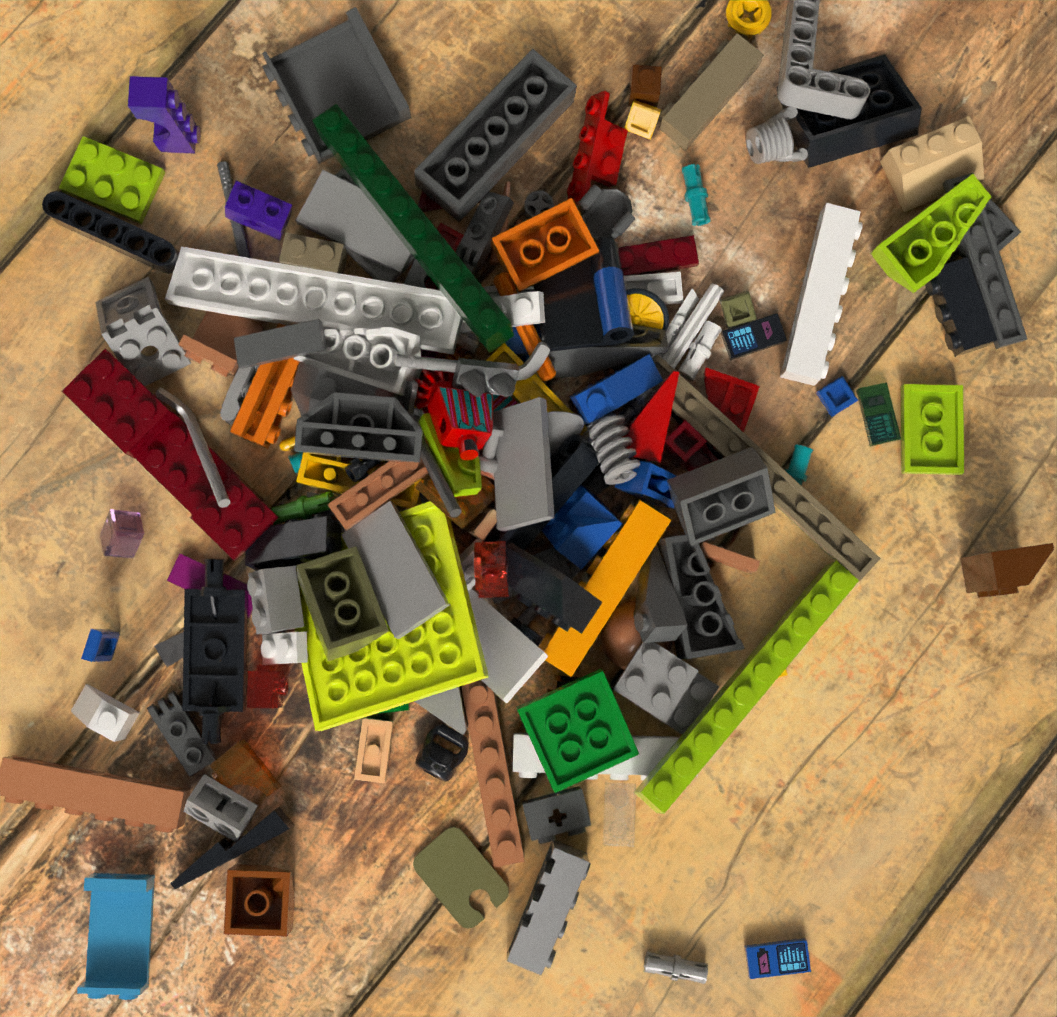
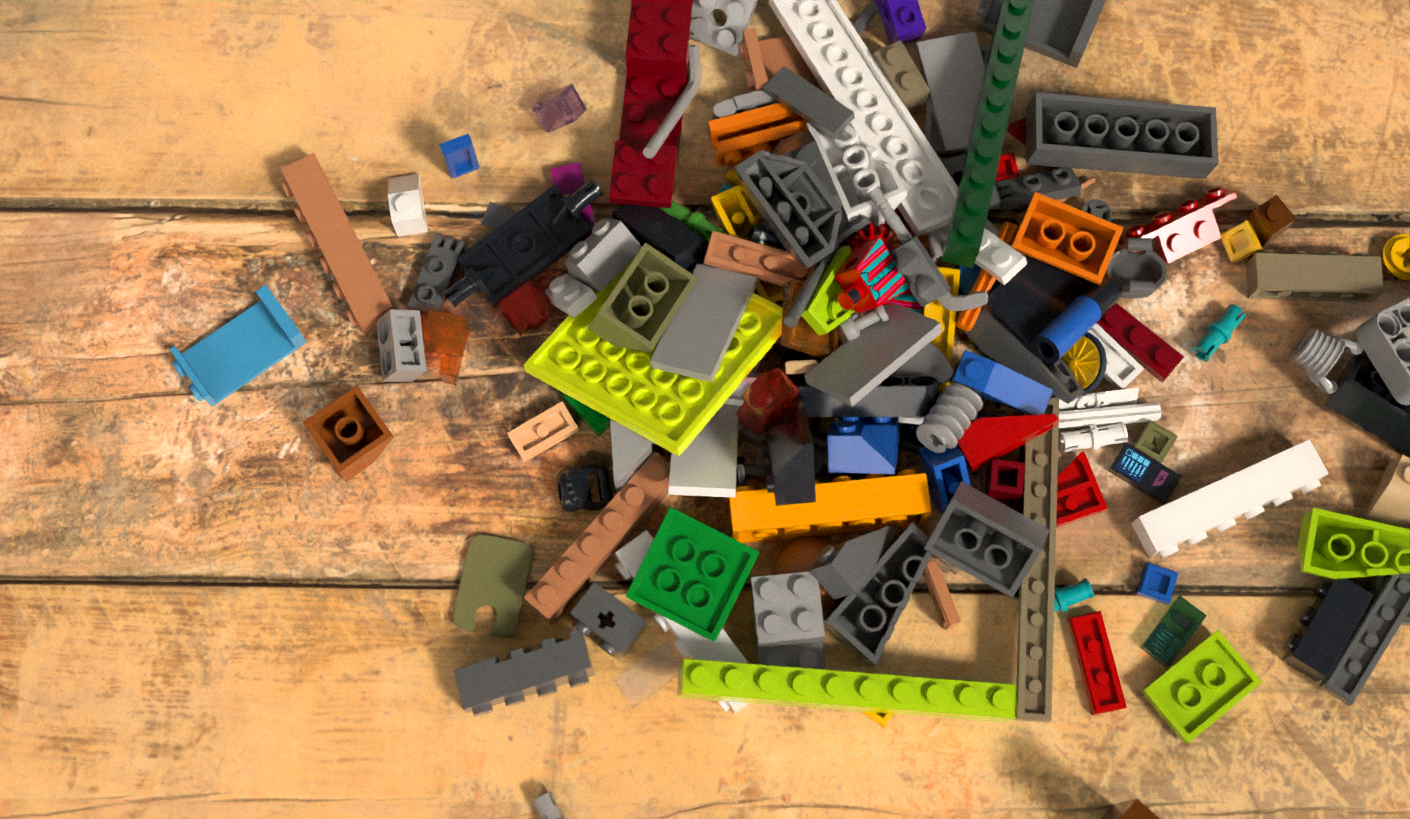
camera: 55 degrees right, 10 degrees down
black slope [170,807,294,889] -> none
none -> red tile [1067,611,1127,716]

